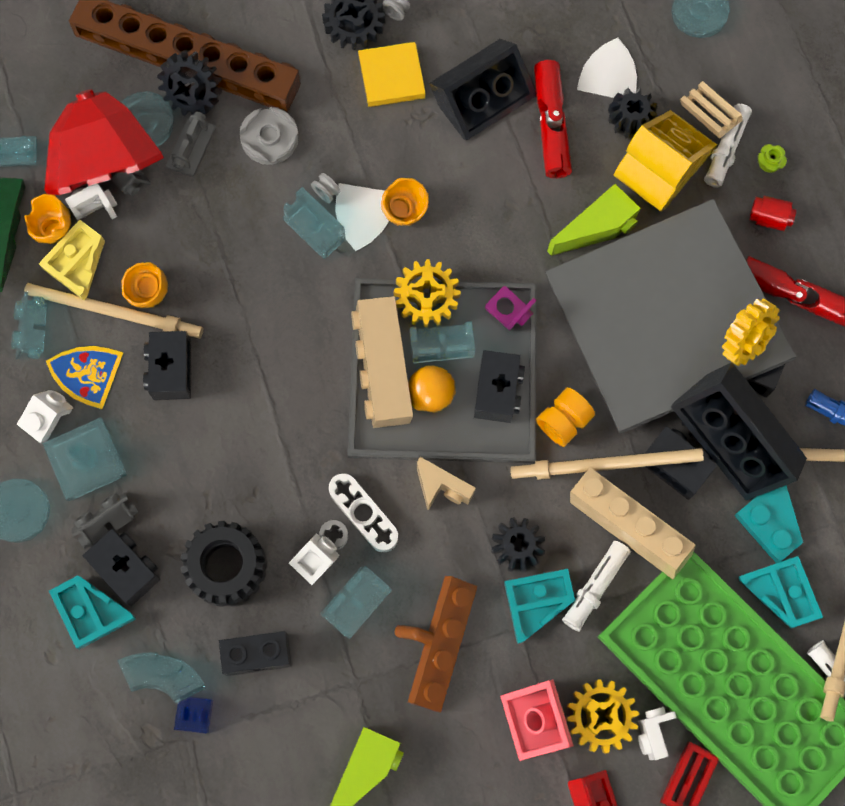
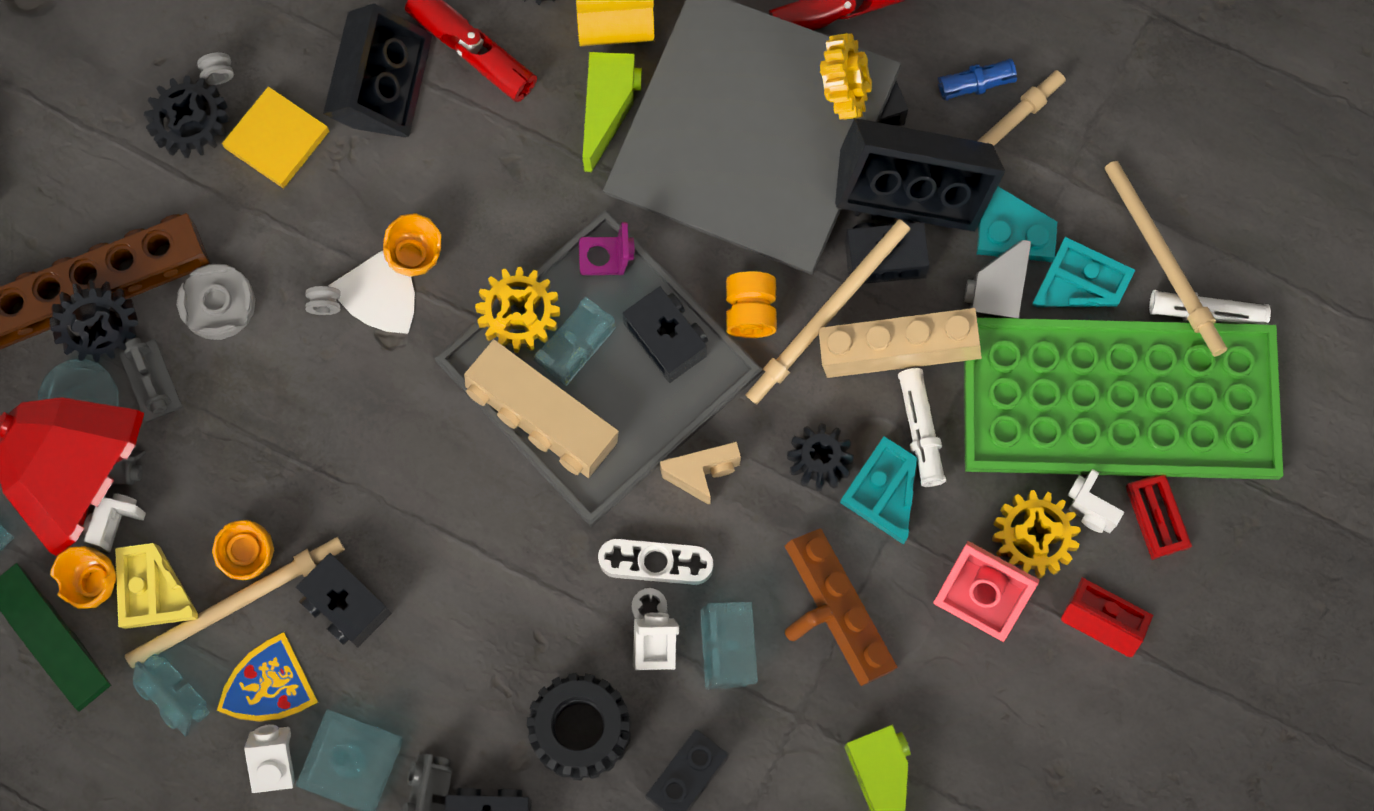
camera: 40 degrees left, 0 degrees up
clear light blue hinge [283,187,346,259] -> none
light orange hair [408,365,456,413] -> none
none -> light grey slope [964,240,1031,318]

